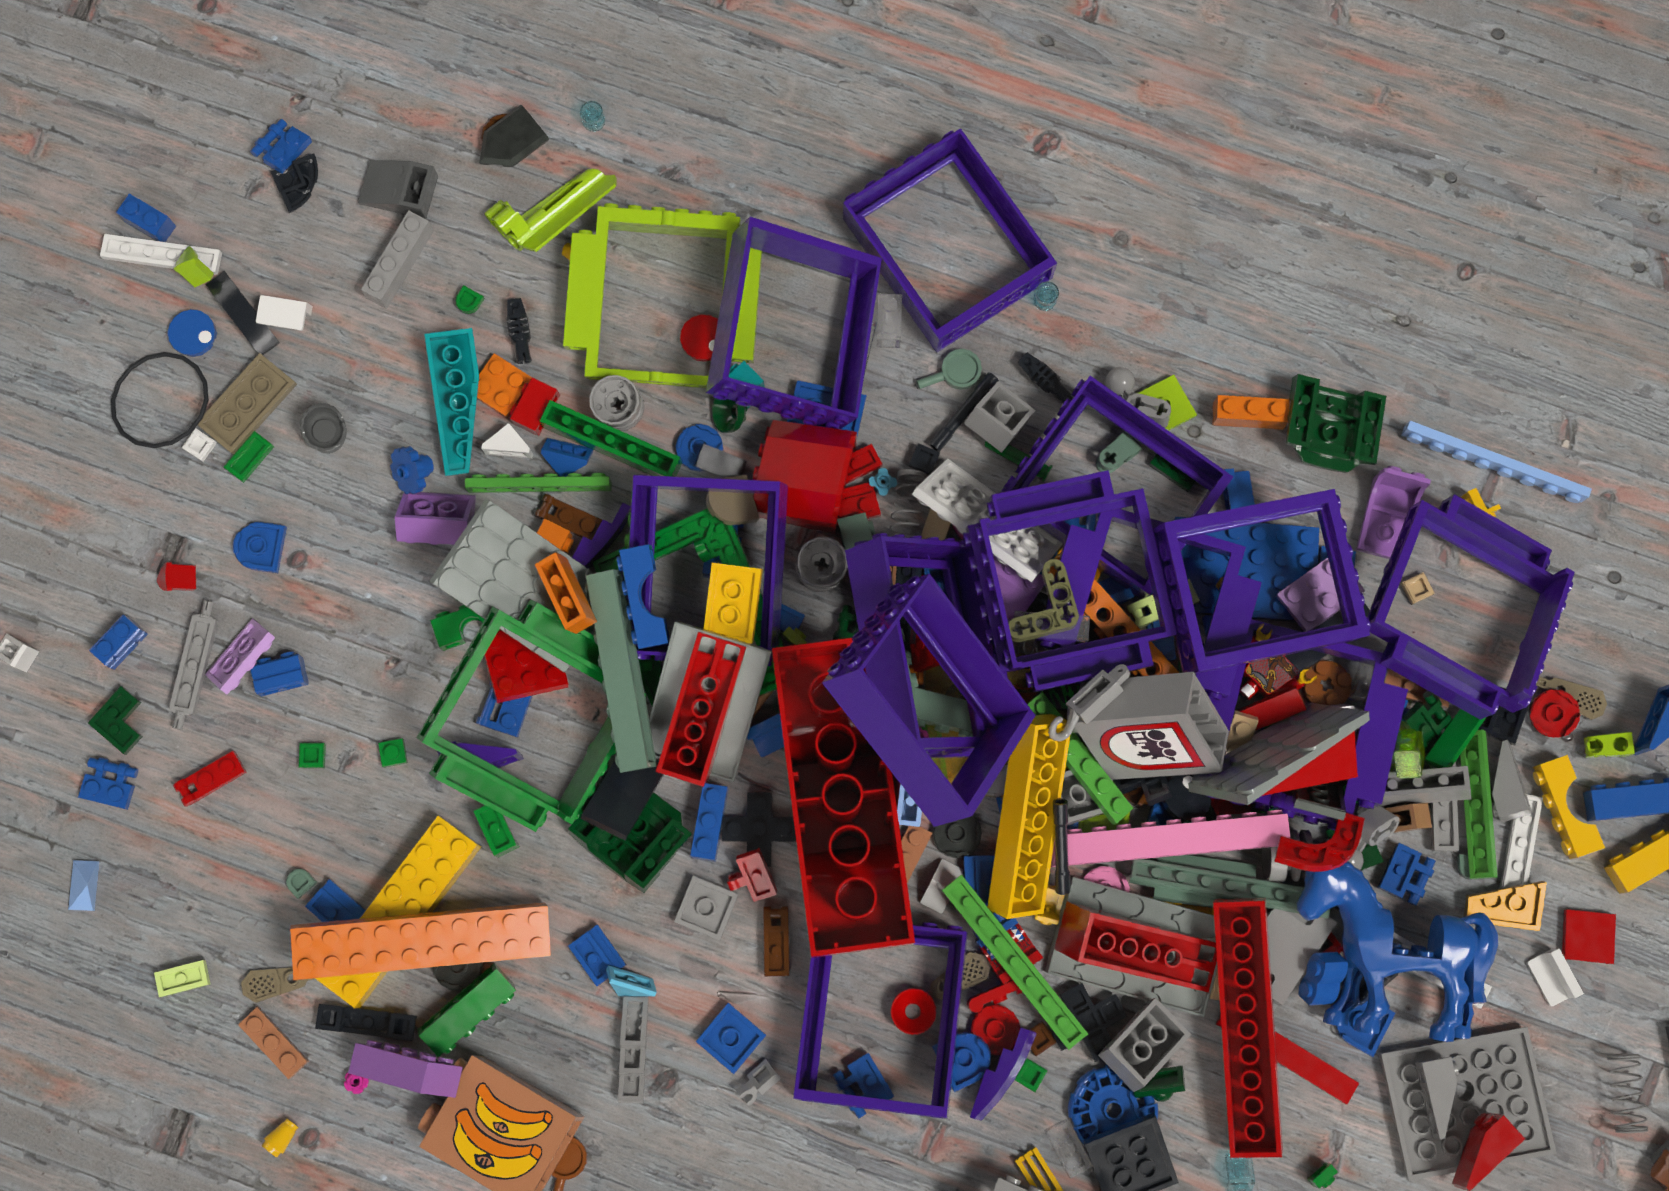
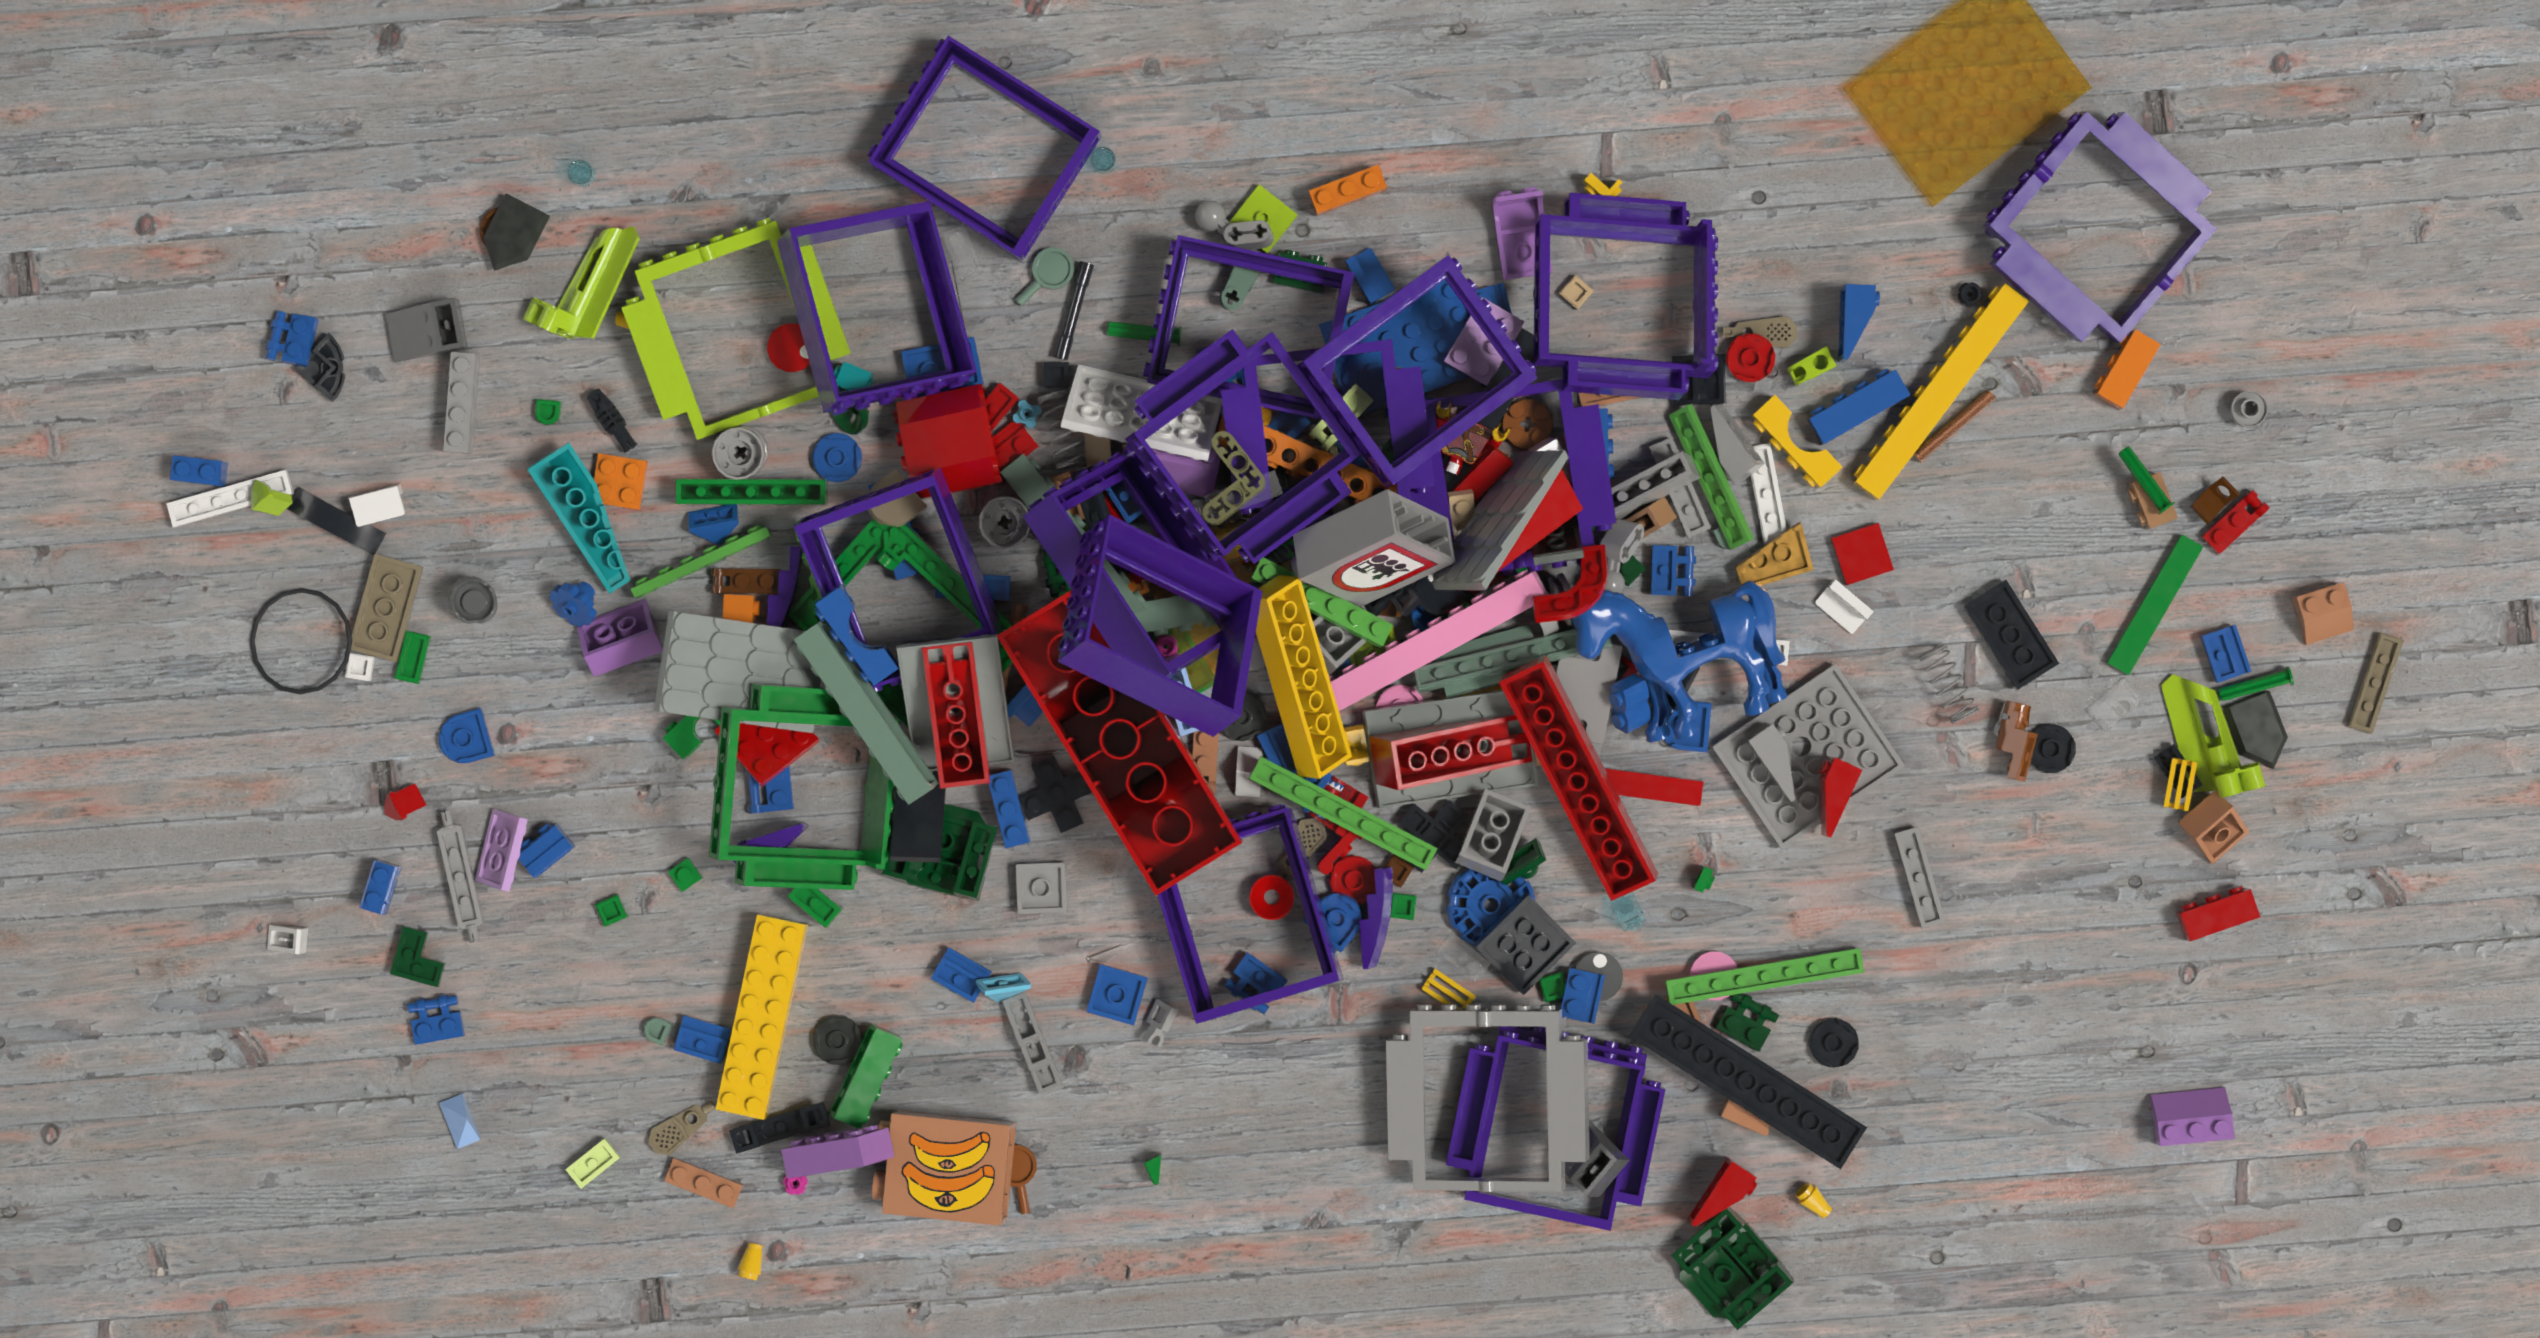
camera: 20 degrees left, 10 degrees up
blue tile [168,309,217,357] -> none
red plate [173,751,247,807] -> none
orange brick [290,902,551,980] -> none
white slope [482,423,533,459] -> none
red brick [510,377,560,436] -> none
orange brick [534,552,597,634] -> none
tile [694,444,747,478] -> none
yellow plate [704,563,763,644] -> none
plate [727,848,778,902] -> none
reddish brown plate [763,906,790,977] -> none
lime plate [782,627,807,645] -> none
light grey brick [964,382,1036,453] -> none
black hinge [1018,352,1073,404] -> none
light grey piece [1048,664,1130,741] -> none
black piece [1053,798,1070,895] -> none
dark green slope [1285,374,1387,473] -> none
clear neon green brick [1394,729,1425,779] -> none
light blue plate [1401,421,1592,503] -> none
dark green plate [1401,691,1452,754] -> none
green tile [1425,709,1486,768] -> none

